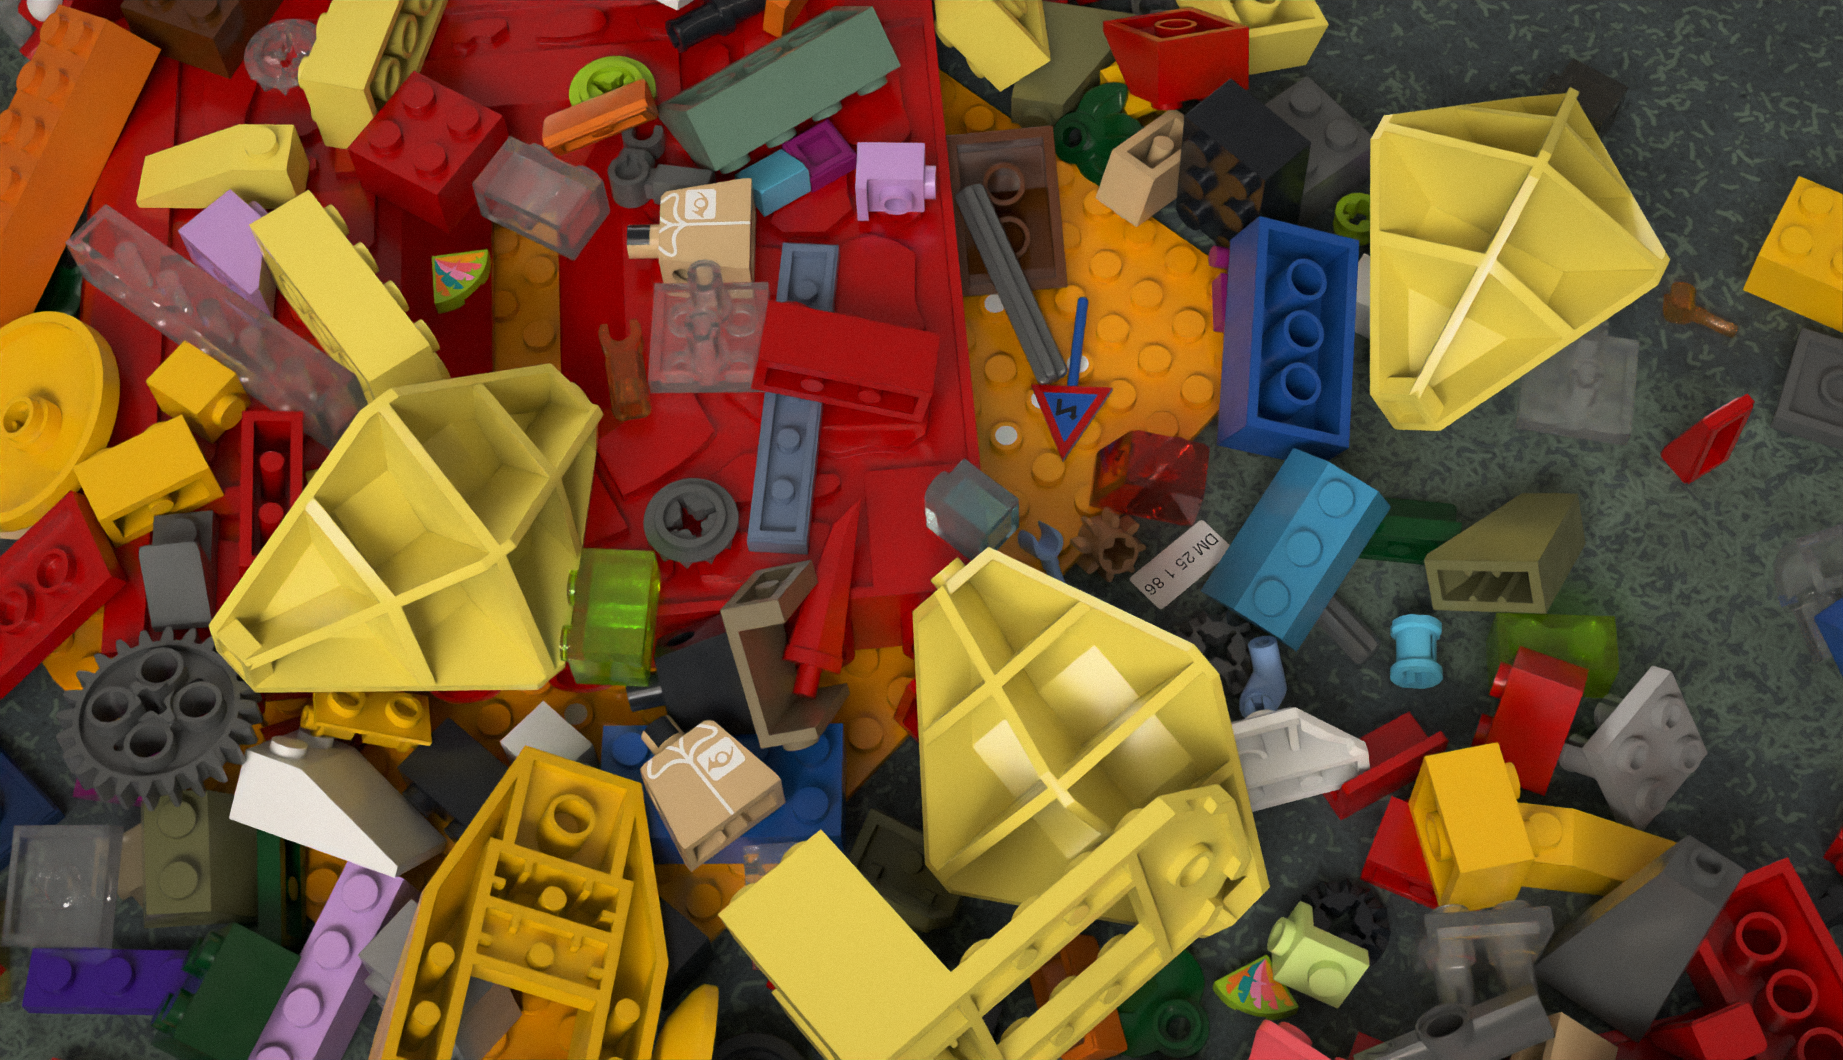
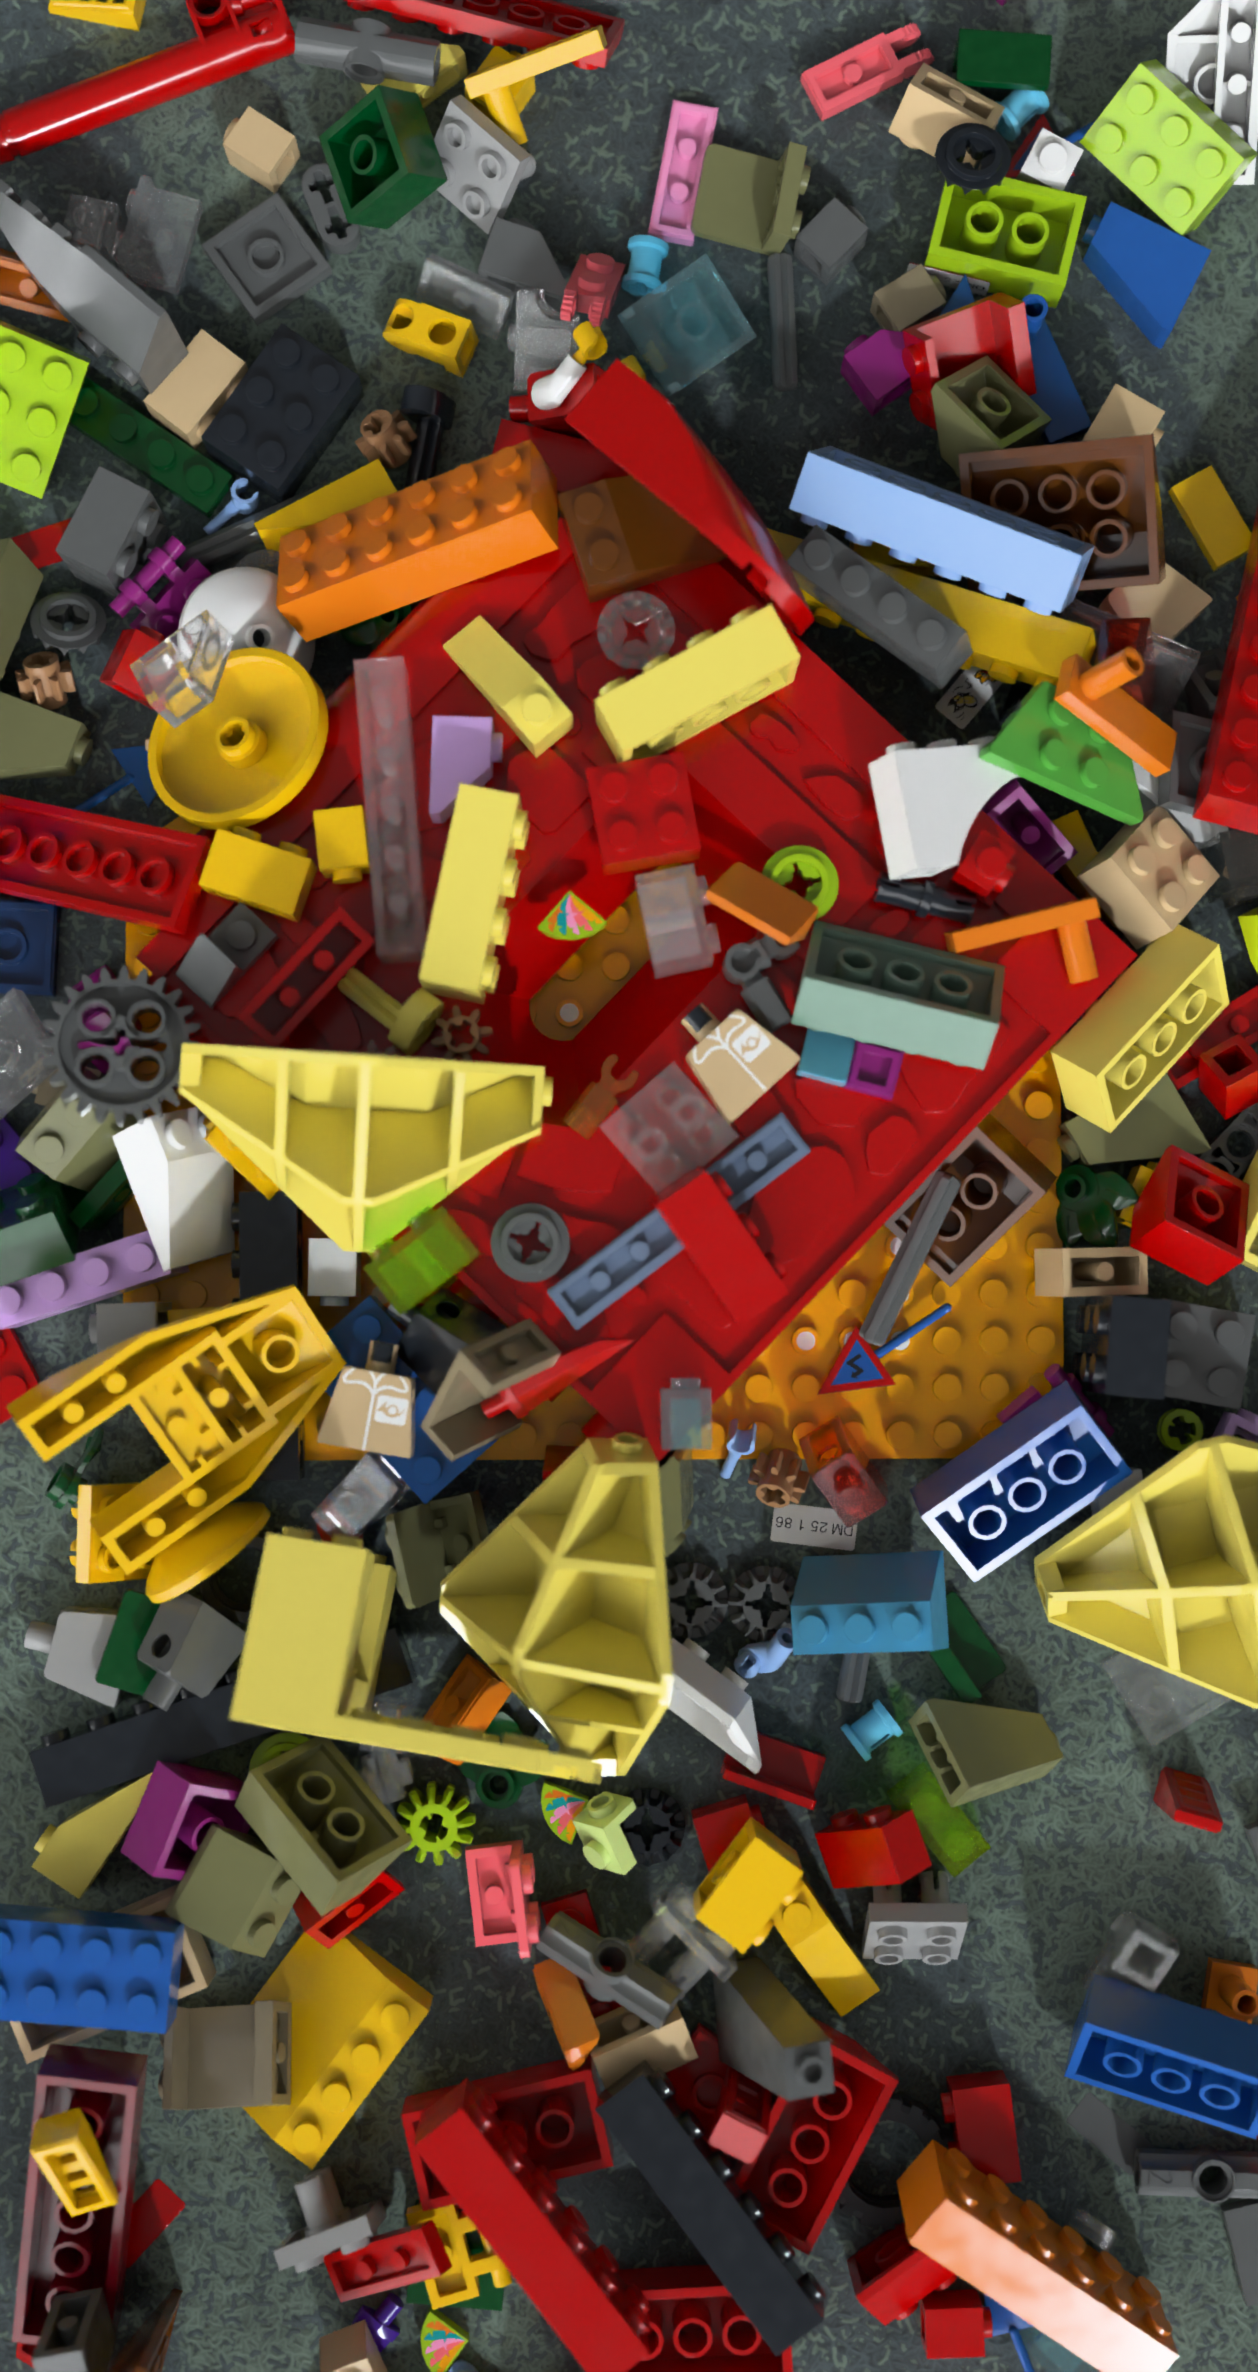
camera: 40 degrees right, 25 degrees up
lavender brick [855,142,936,221] -> none

